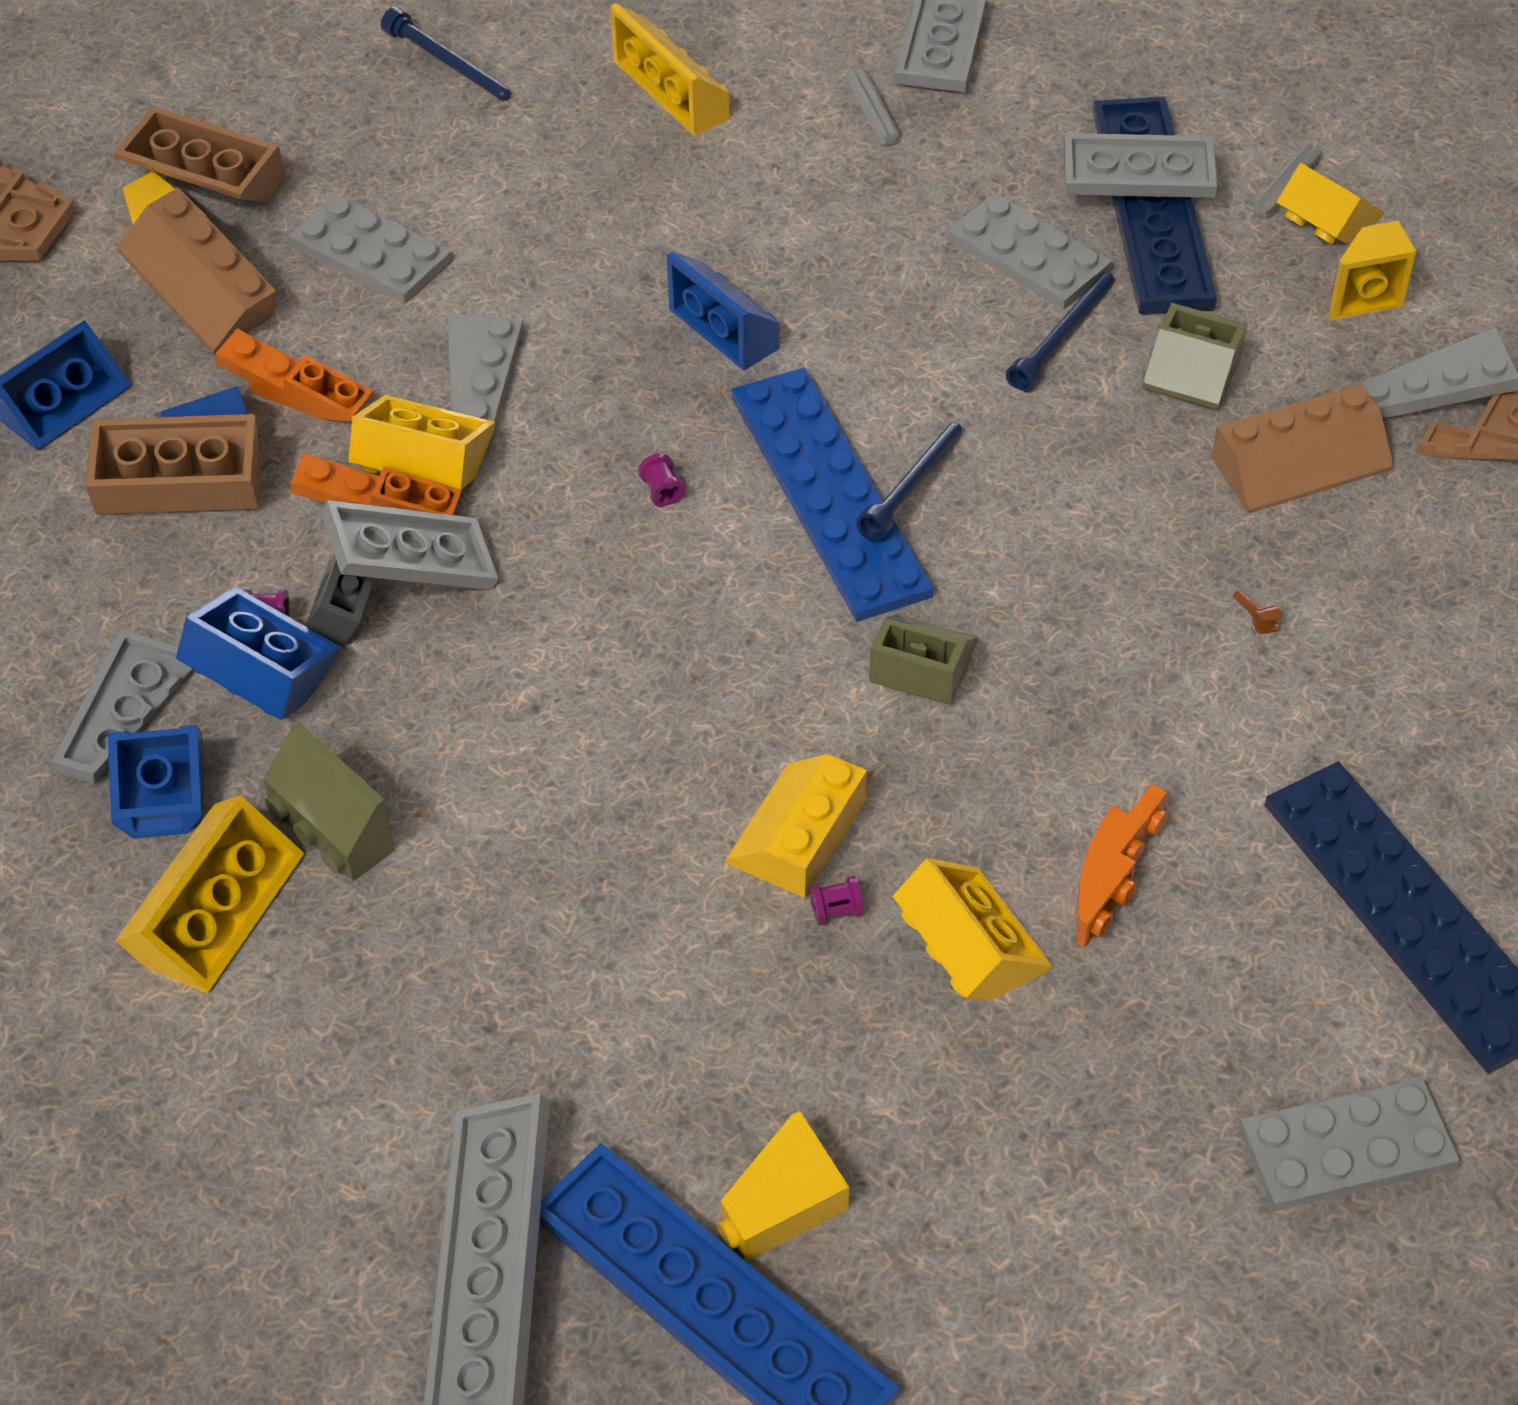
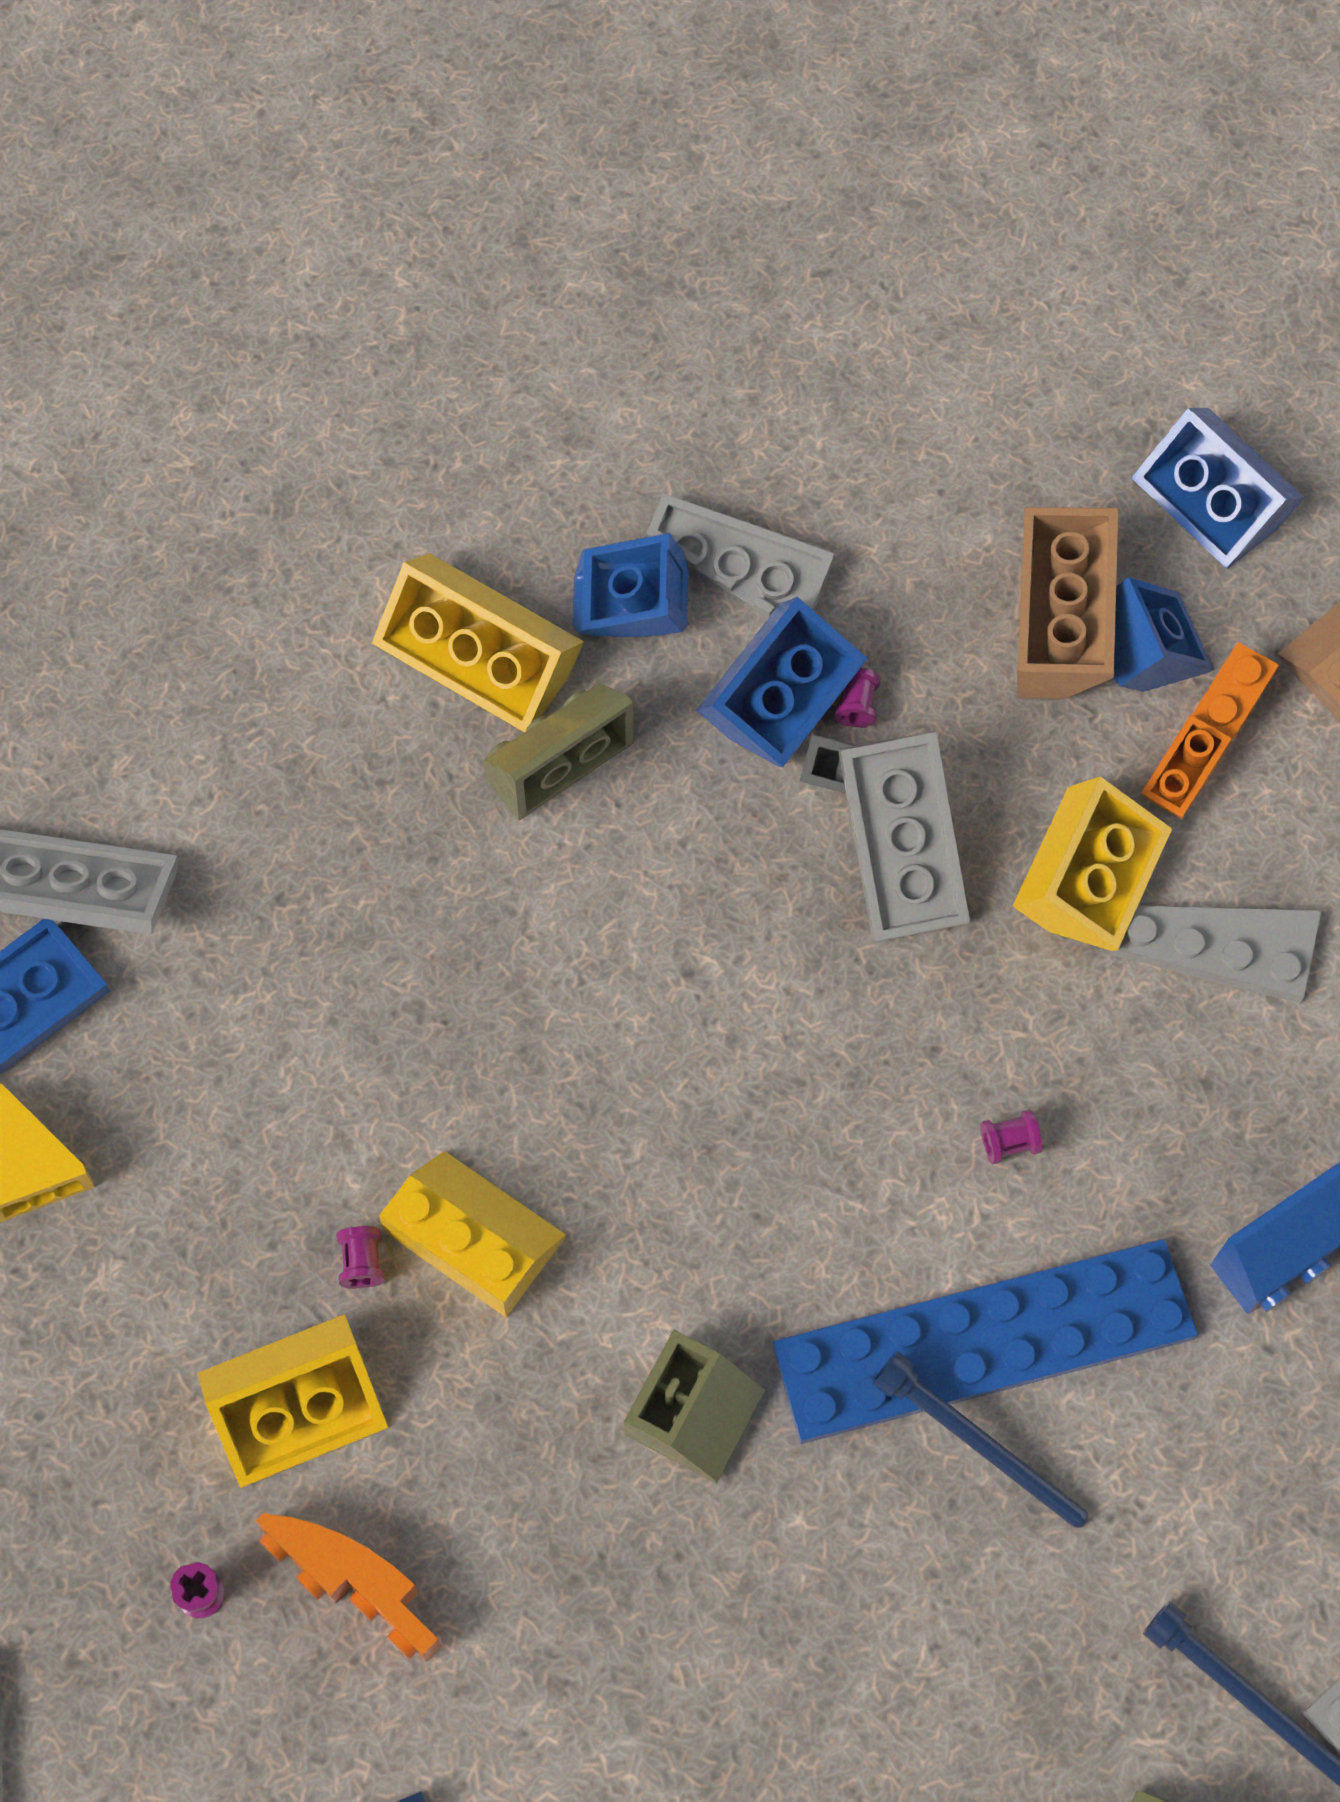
camera: 95 degrees right, 15 degrees up
orange slope [290,453,462,515] -> none
none -> magenta bush [170,1562,225,1619]

